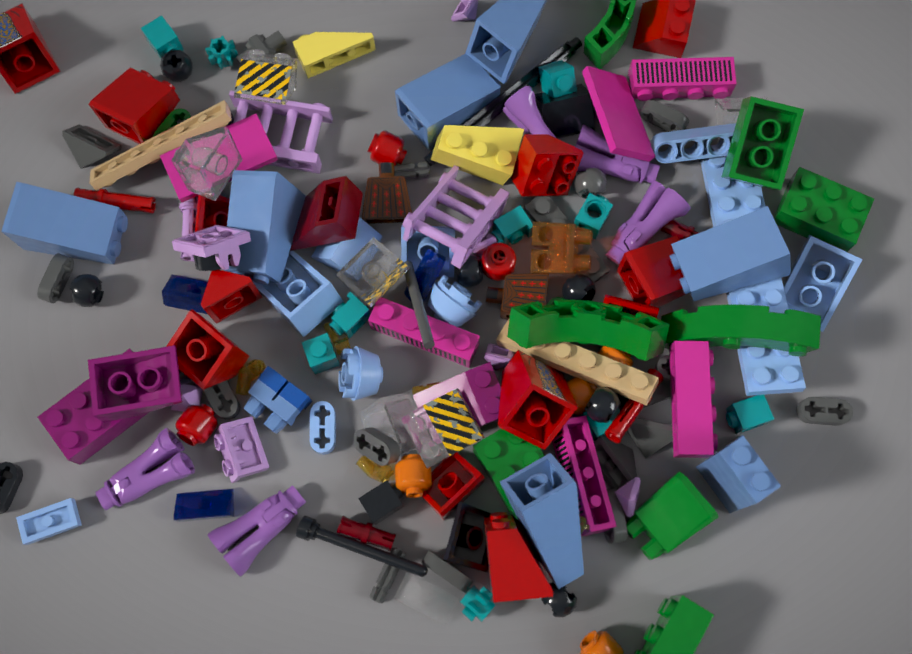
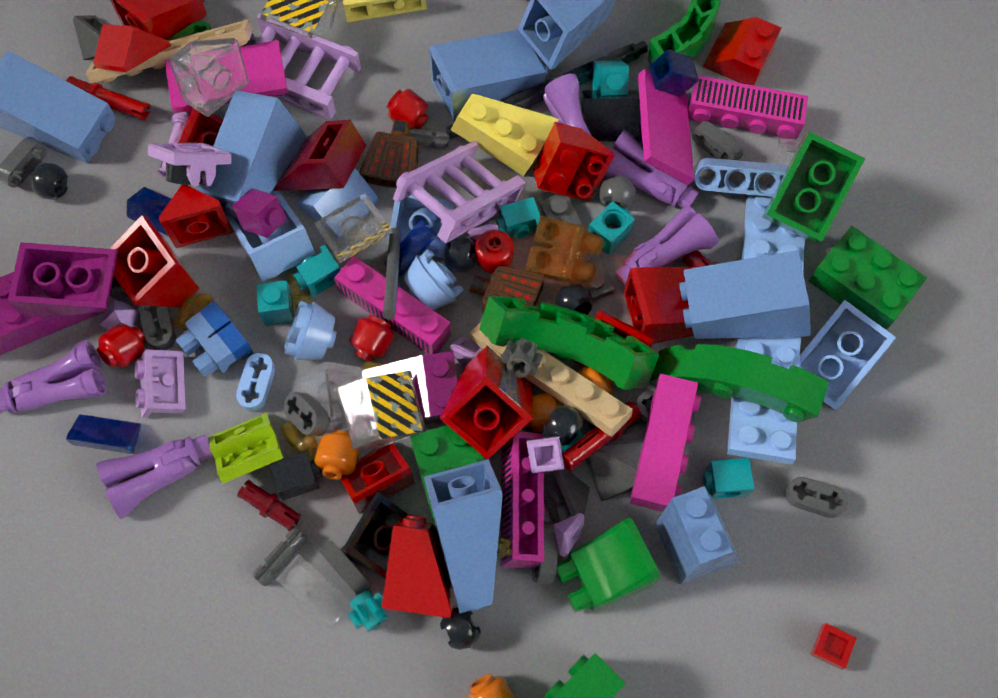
camera: 10 degrees right, 5 degrees down
black piece [296,516,428,577] -> none
none -> red slope [93,24,171,73]
none -> lime slope [208,412,283,484]
none -> magenta brick [232,188,287,238]
none -> red head [349,315,394,362]
none -> dark grey gear [501,337,543,378]
none -> lavender slope [527,436,564,473]
none -> clear blue brick [649,49,699,97]
none -> red plate [810,623,857,670]

